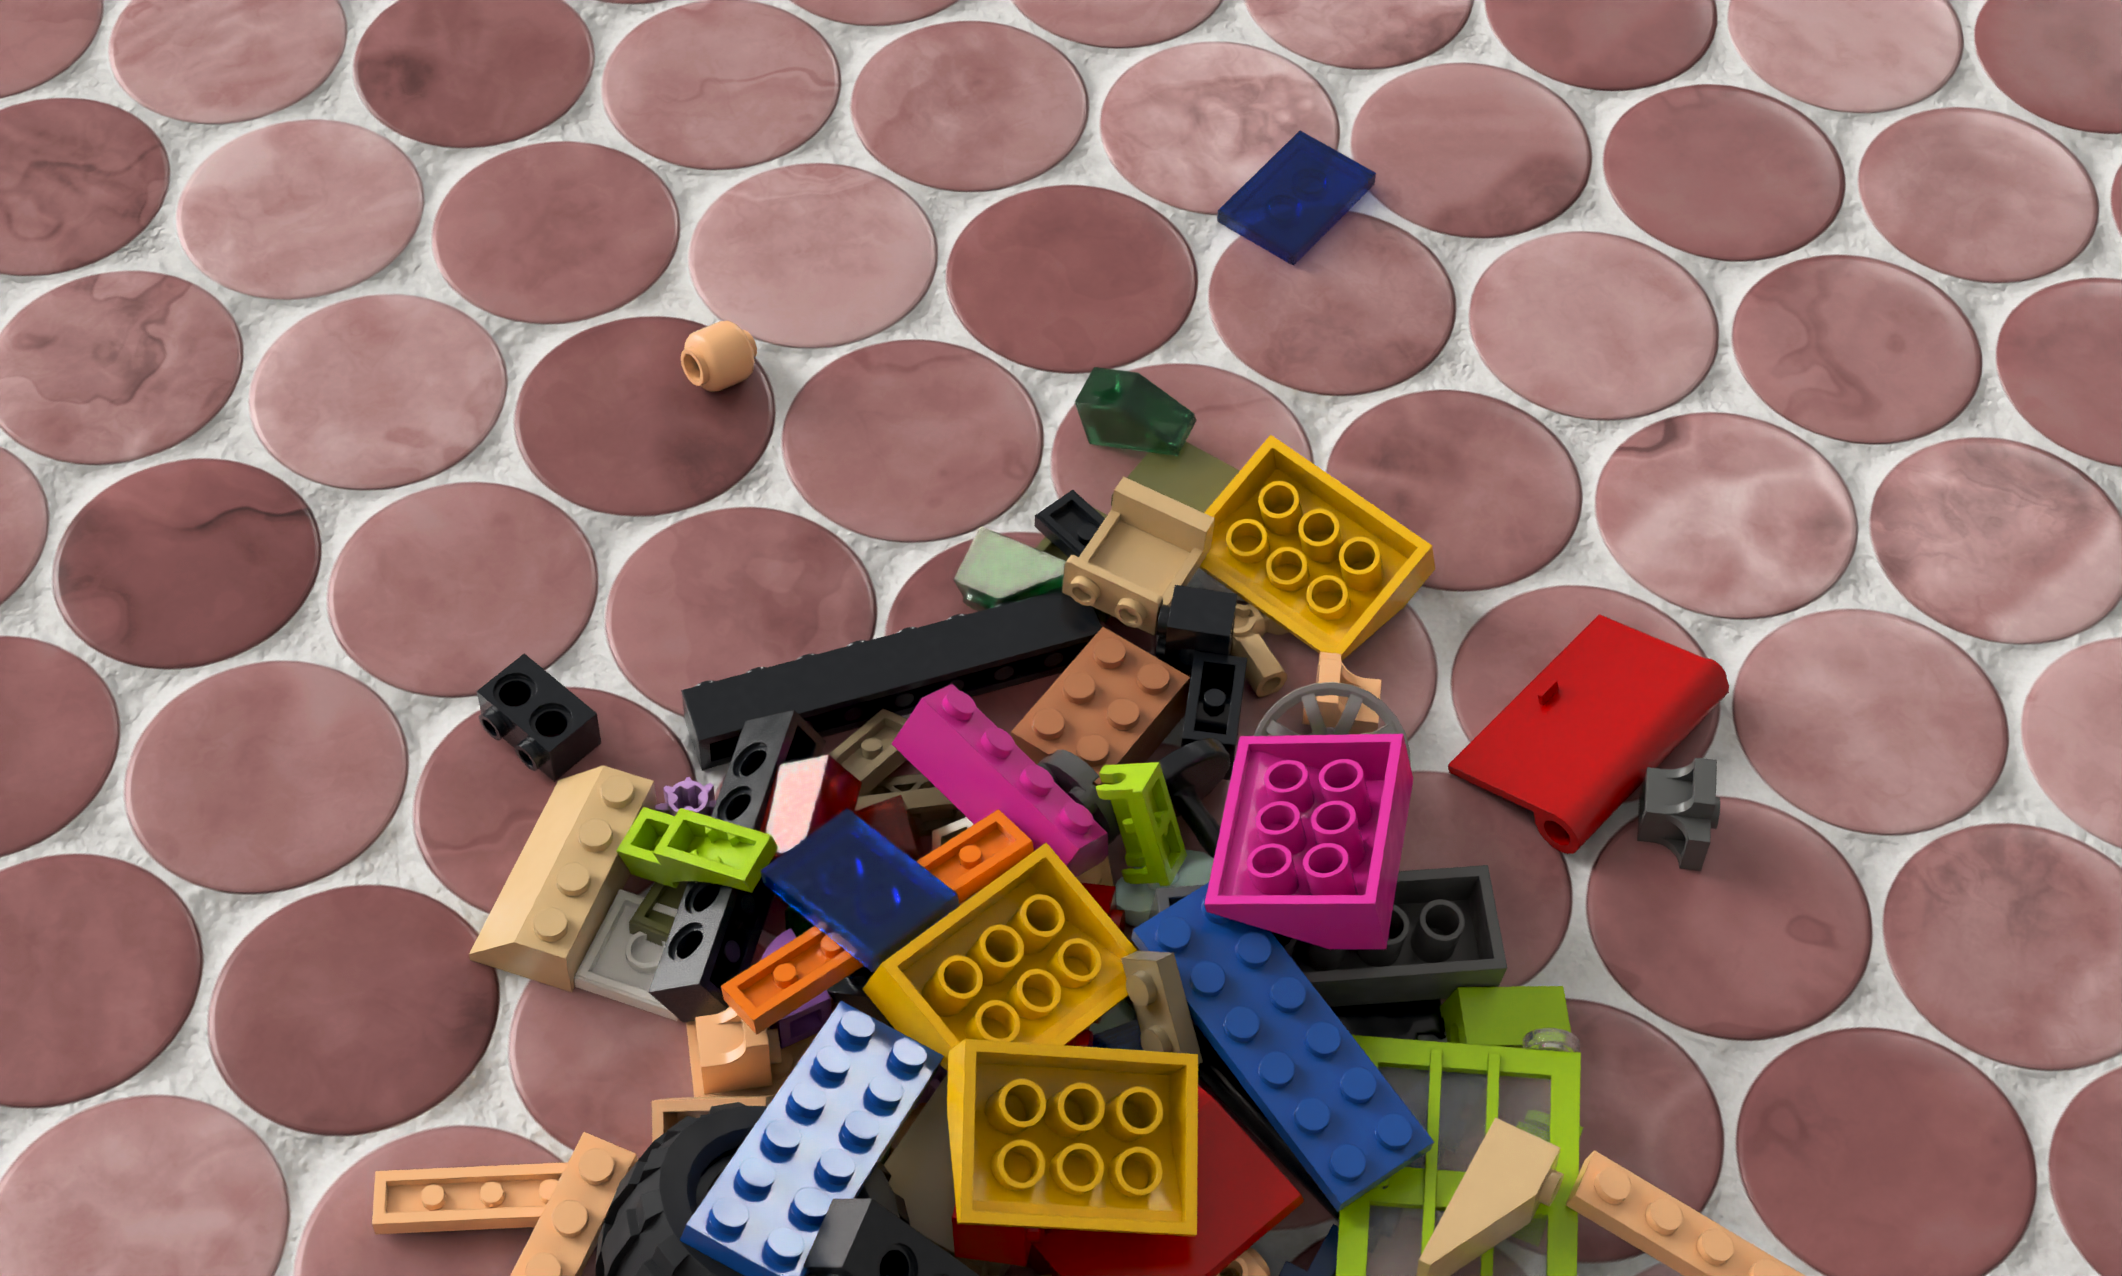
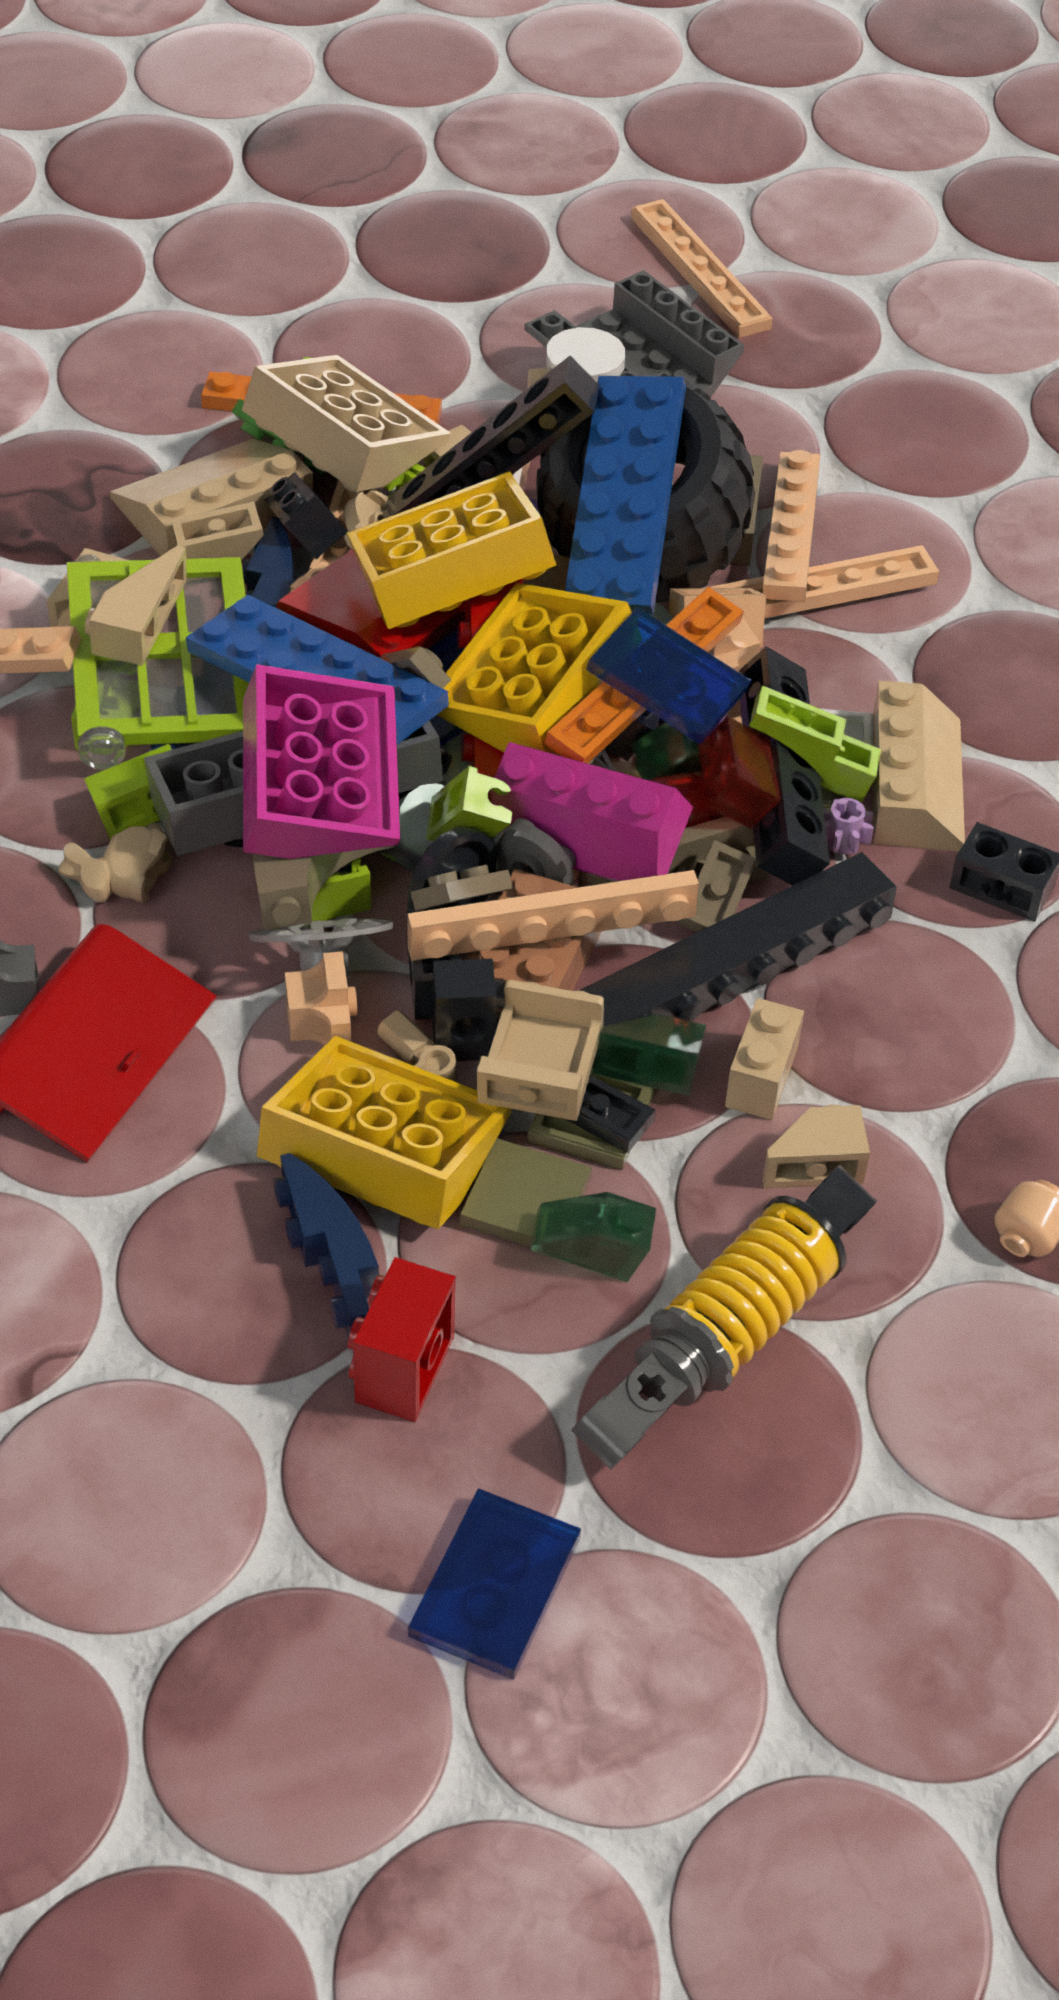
camera: 165 degrees right, 5 degrees down
none -> tan animal [58,822,172,904]
none -> dark blue slope [273,1153,379,1338]
none -> red brick [348,1257,456,1422]
none -> light nougat plate [408,870,699,961]
none -> dark tan plate [411,865,513,911]
none -> piece [571,1165,877,1470]
none -> tan brick [725,998,804,1120]
none -> tan slope [762,1104,870,1189]

